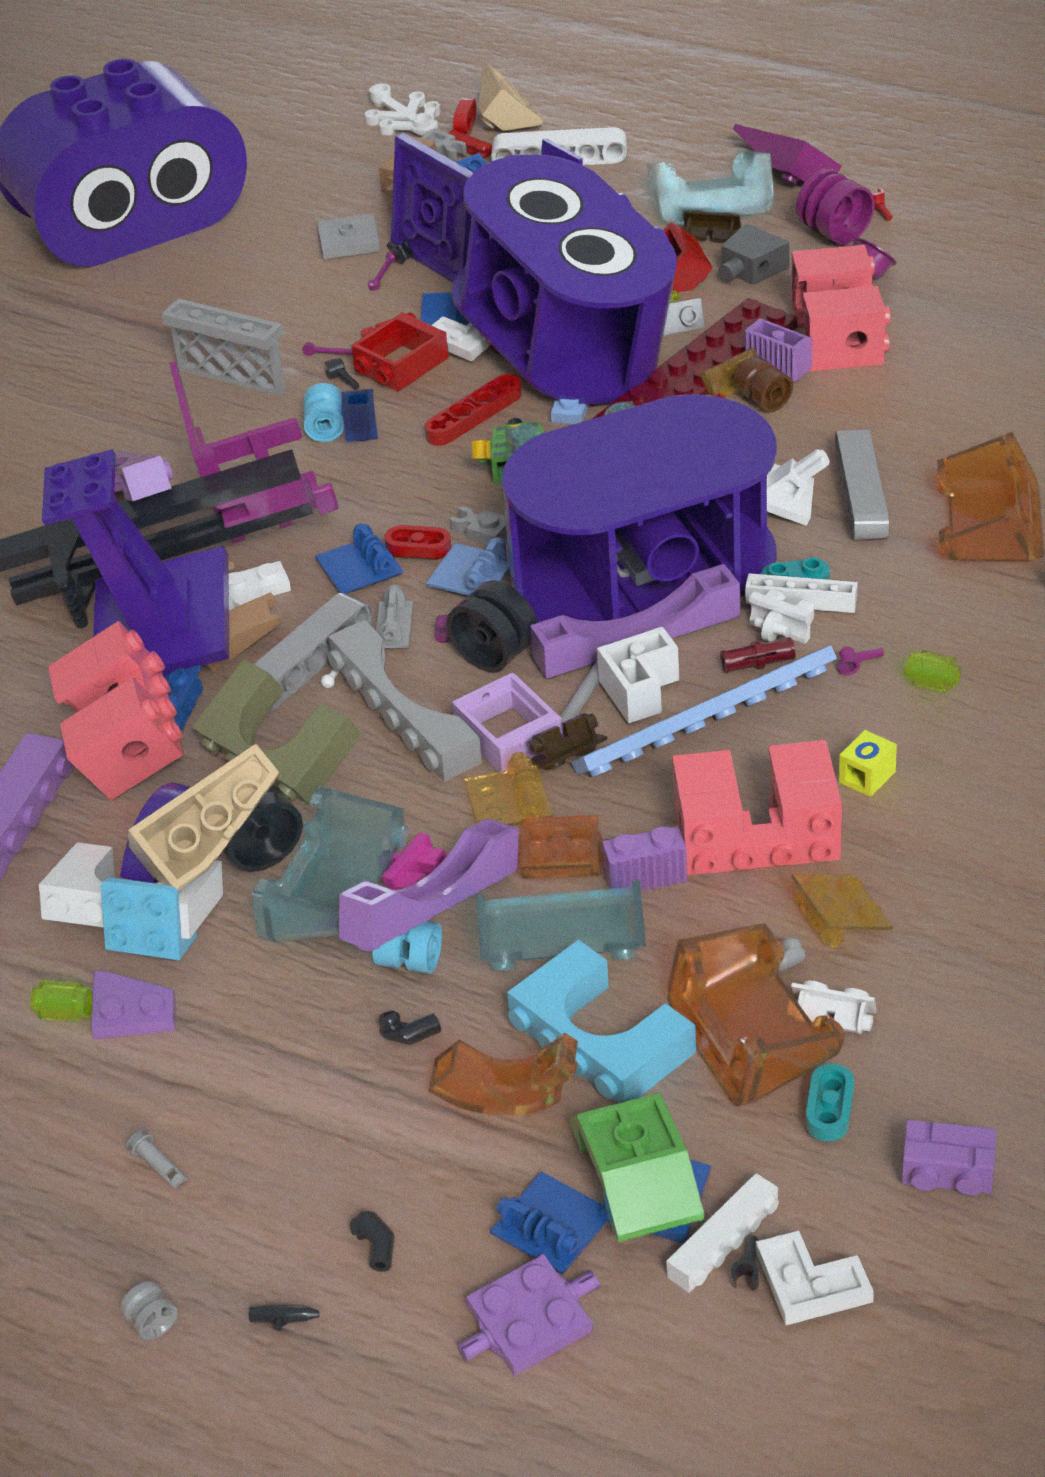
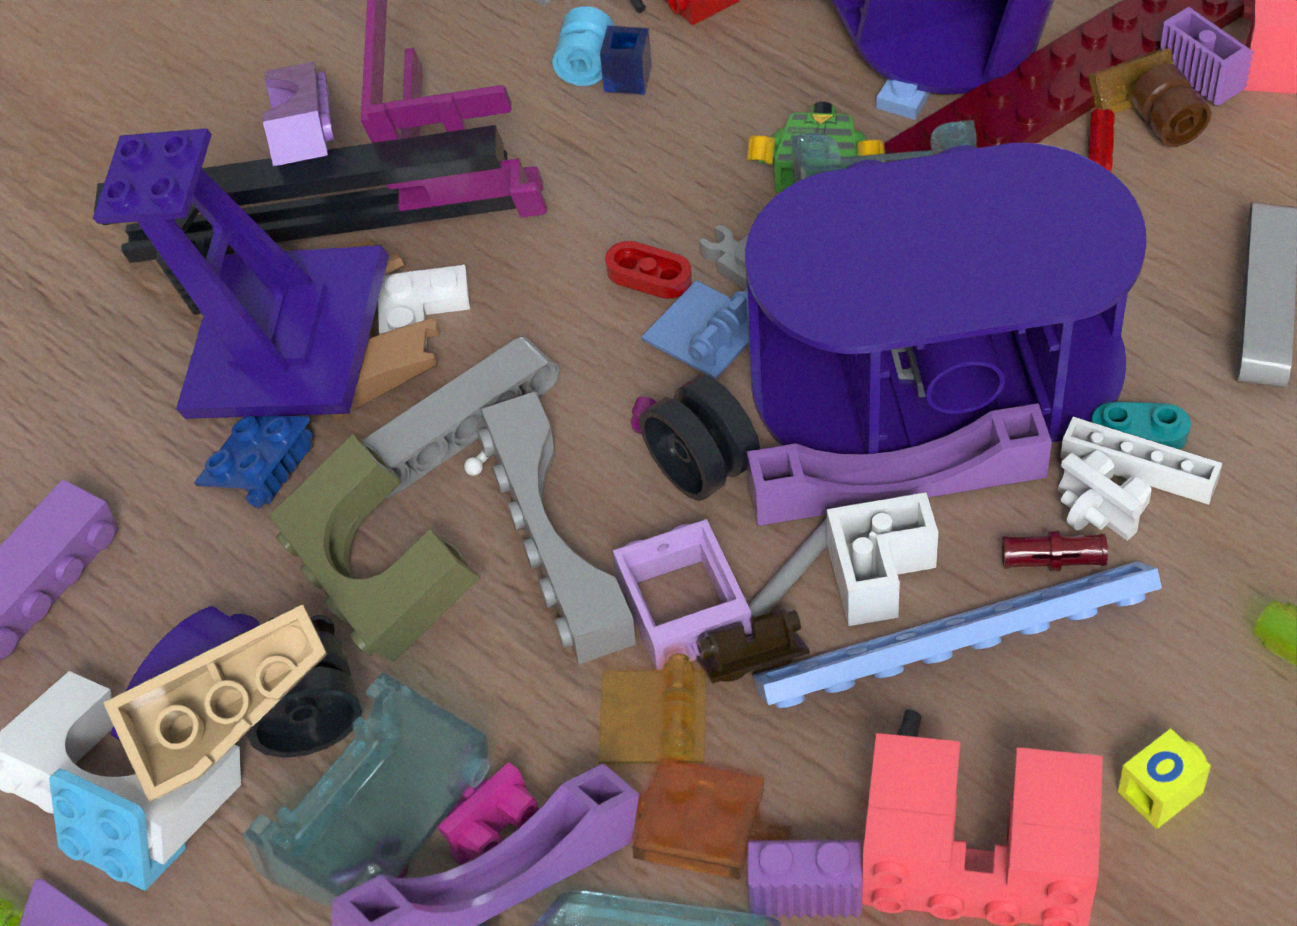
camera: 15 degrees right, 10 degrees up
coral piece [48,621,184,801] -> none
blue hinge [315,523,404,594] -> none
light grey hinge [376,585,414,649] -> none
red beam [425,374,522,446] -> none
white piece [767,449,830,526] -> none
magenta hand [837,646,884,675] -> none

